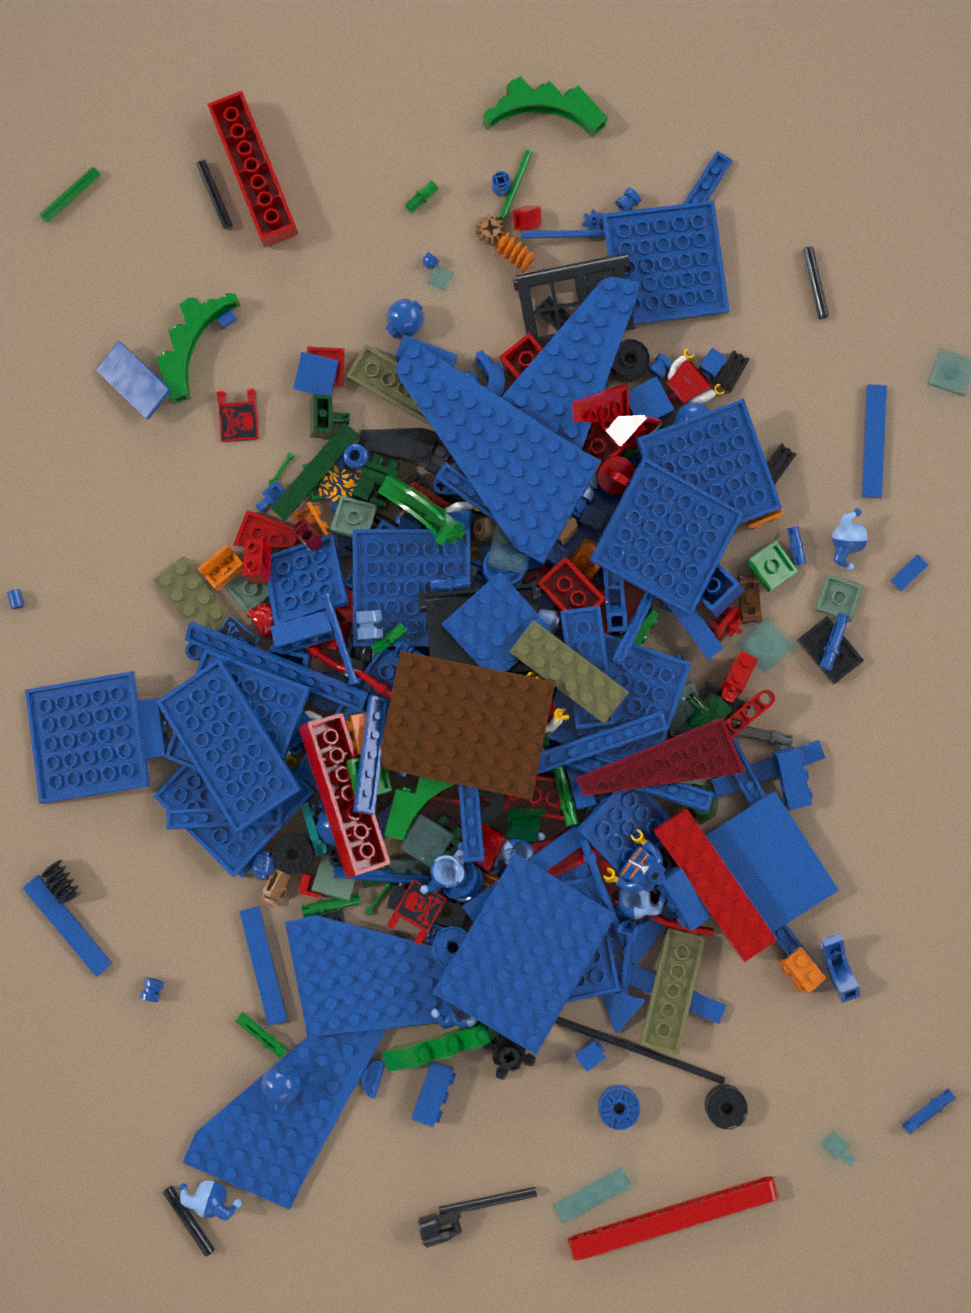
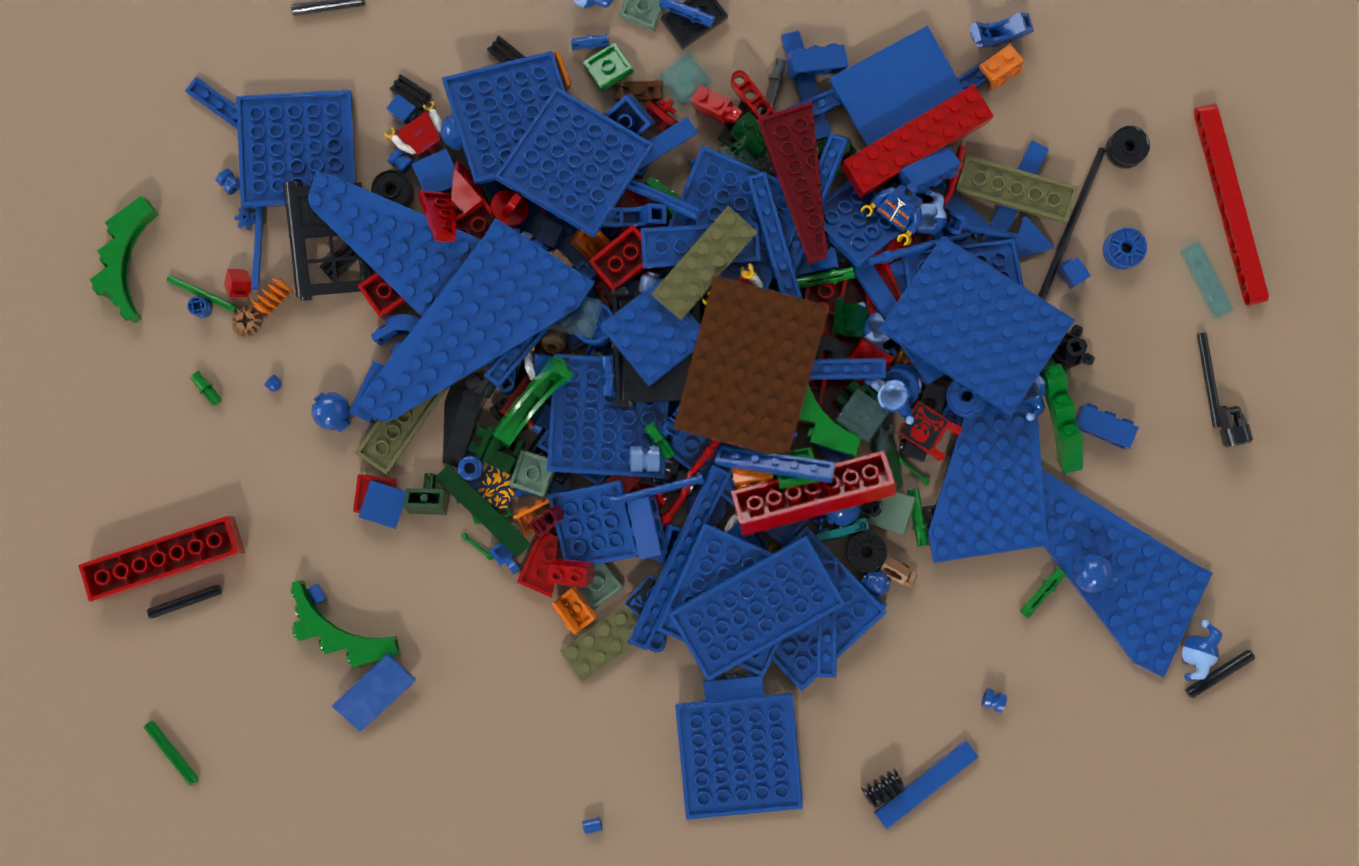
camera: 85 degrees left, 0 degrees up
flag [217,387,259,442] -> none
blue tile [239,906,288,1026] -> none
red hair [246,603,274,639] -> none
red panel [298,873,323,899] -> none
blue axle [333,866,429,885] -> none
blue tile [361,1059,385,1099] -> none
clear light blue tile [428,265,453,291] -> none
clear light blue plate [820,1130,856,1167] -> none

